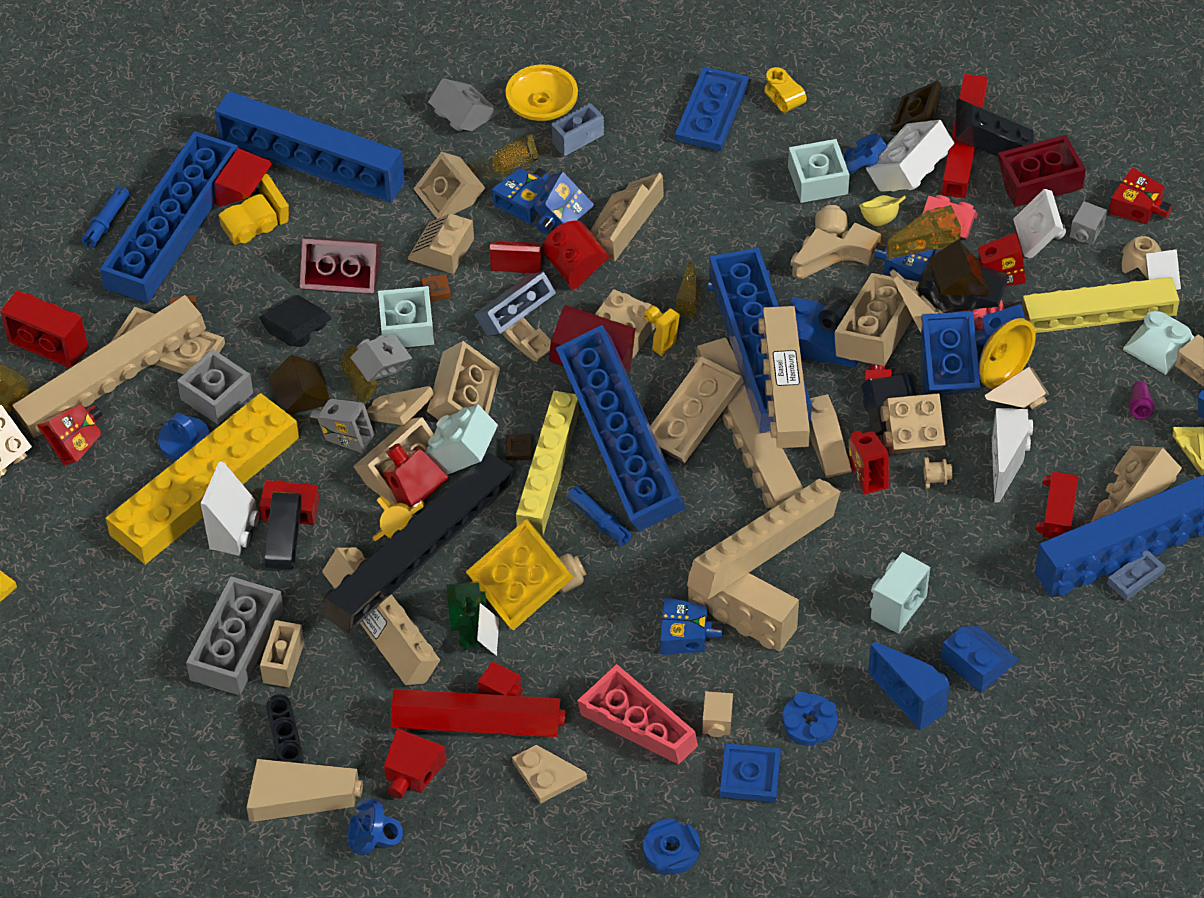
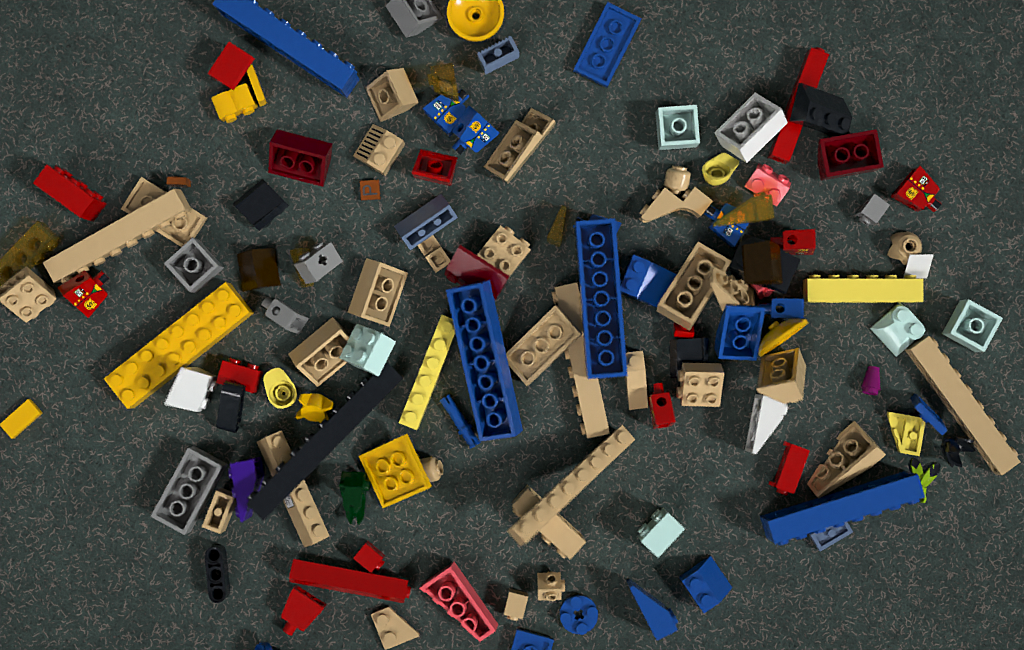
camera: 10 degrees right, 35 degrees up
blue pin [81,186,130,248] -> none
blue brick [100,131,238,303] -> none
blue tile [158,413,210,461] -> none
tan slope [247,759,363,822] -> none
tan wing [366,386,434,425] -> none
light aqua brick [378,286,434,347] -> none
red torso [384,443,448,507] -> none
white sticker [477,603,499,656] -> none
dark brown tile [506,435,532,460] -> none
red brick [543,220,610,290] -> none
yellow piece [644,306,680,356] -> none
blue torso [660,597,723,655] -> none
tan brick [758,306,810,448] -> none
yellow piece [764,67,807,113] -> none
black brick [818,298,851,333] -> none
blue plate [842,133,887,175] -> none
dark brown slope [890,80,941,133] -> none
tan brick [923,457,952,489] -> none
white tile [1013,189,1066,258] -> none
none -> dark purple slope [228,456,265,522]
none -> light yellow cap [263,368,297,409]
none -> tan brick [537,572,565,601]

